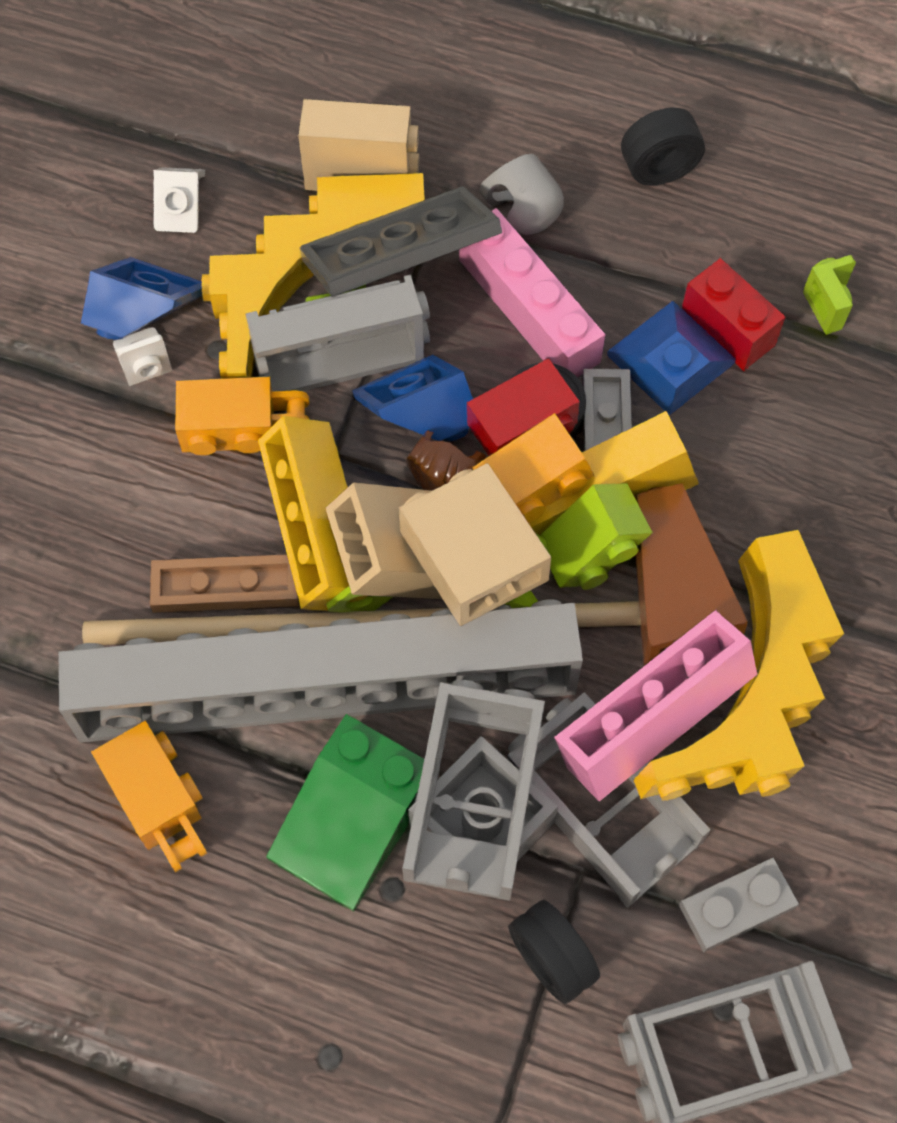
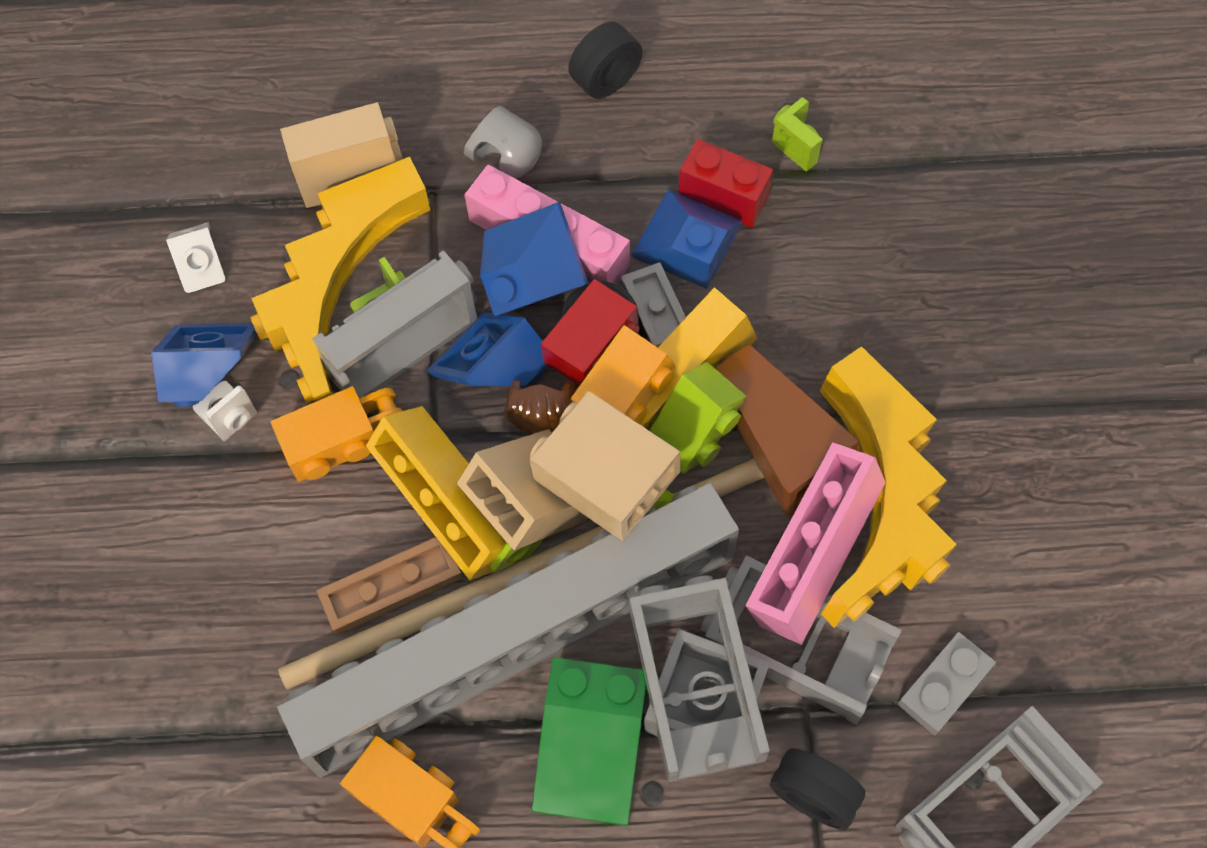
camera: 20 degrees left, 0 degrees up
dark grey tile [299,186,502,297] -> none
none -> blue slope [480,202,589,317]

